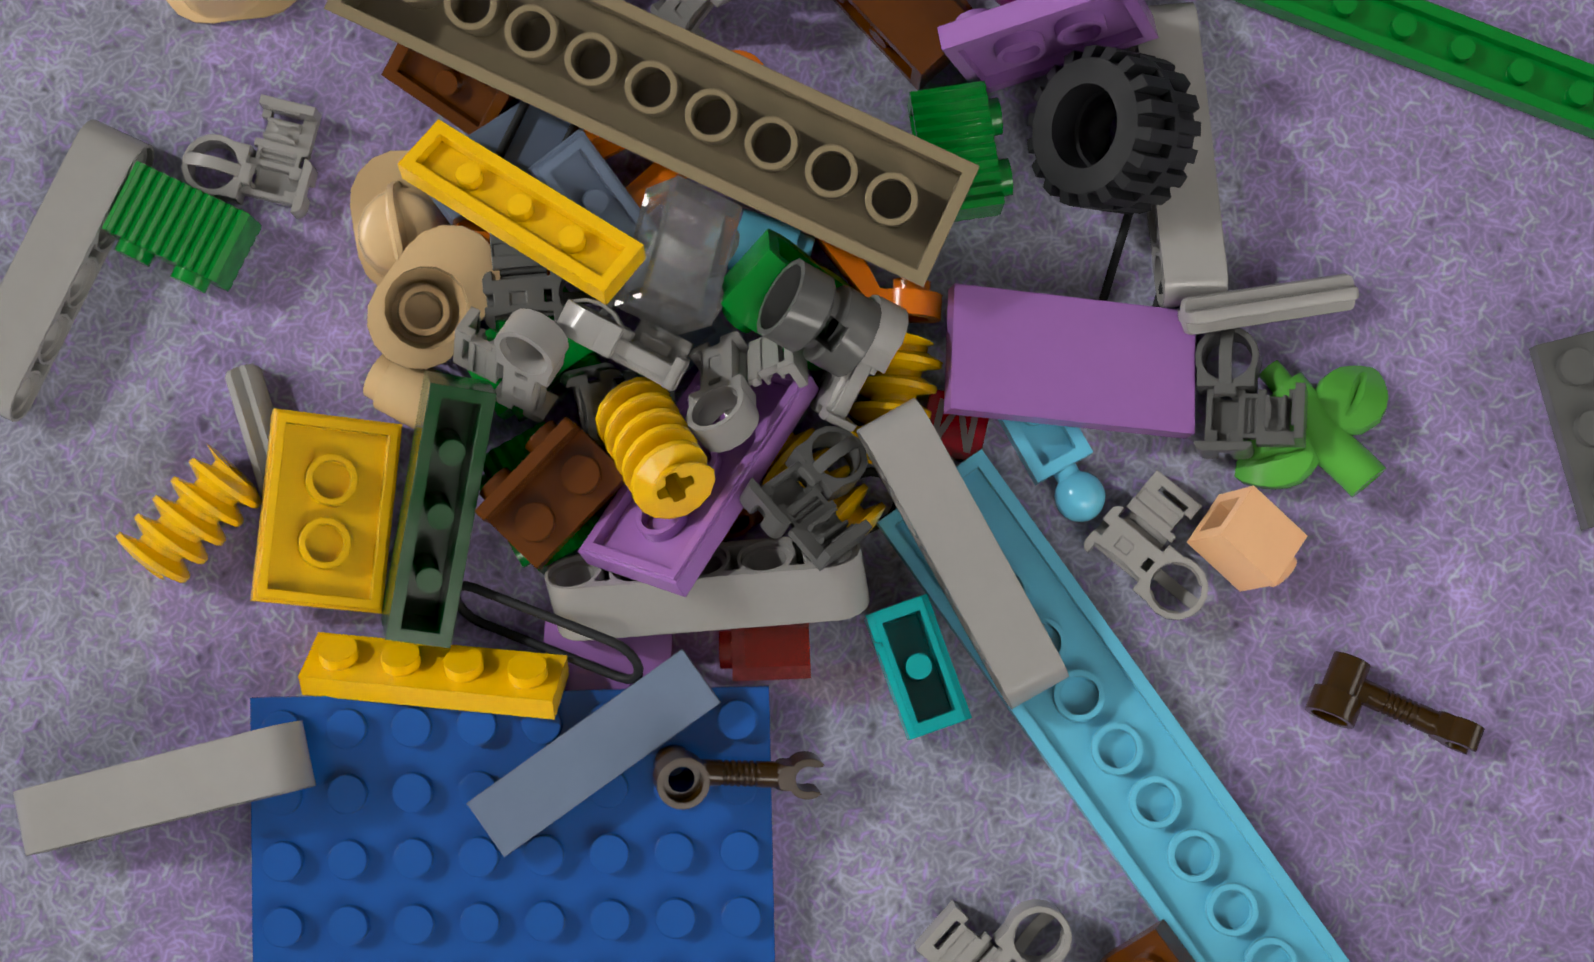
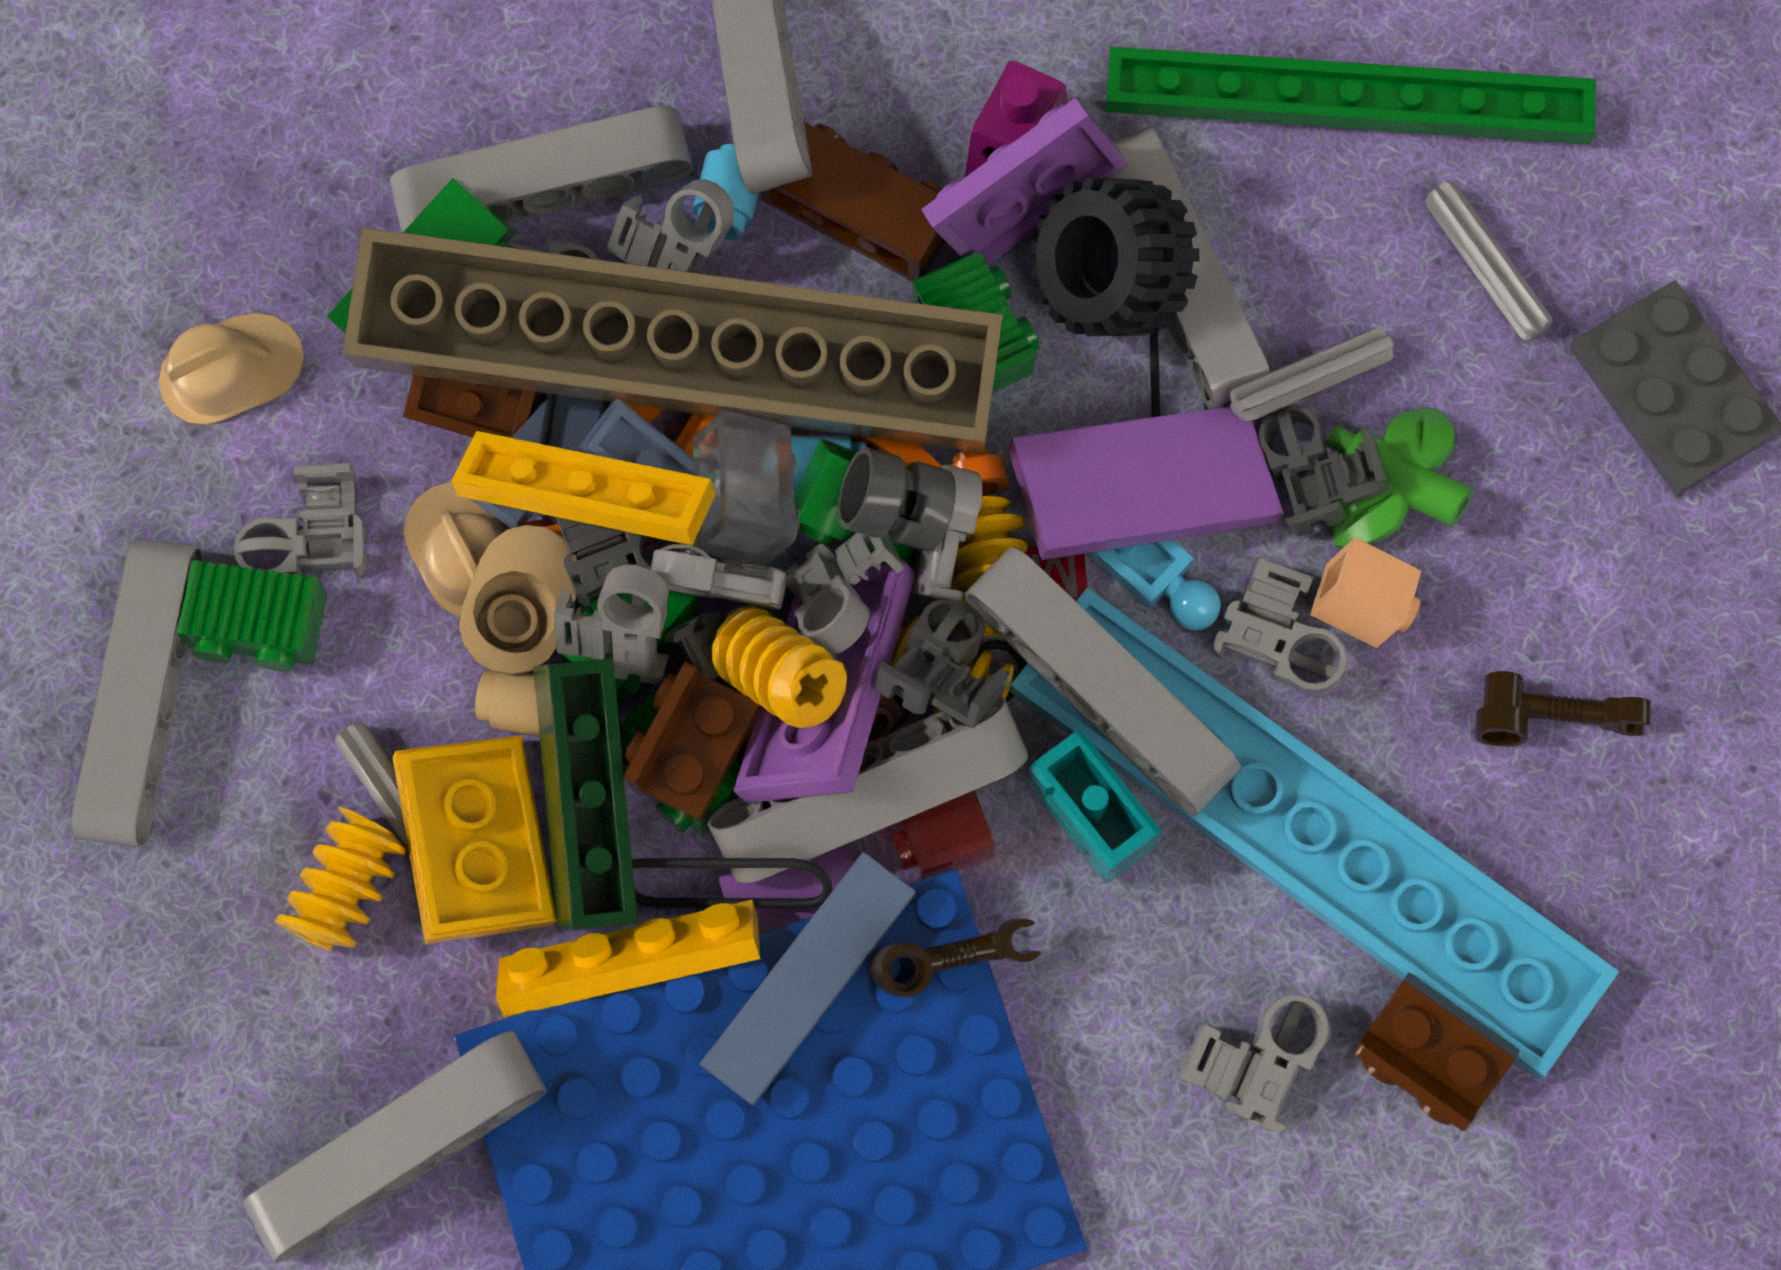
camera: 15 degrees left, 10 degrees down
none -> light grey axle [1425,181,1552,341]

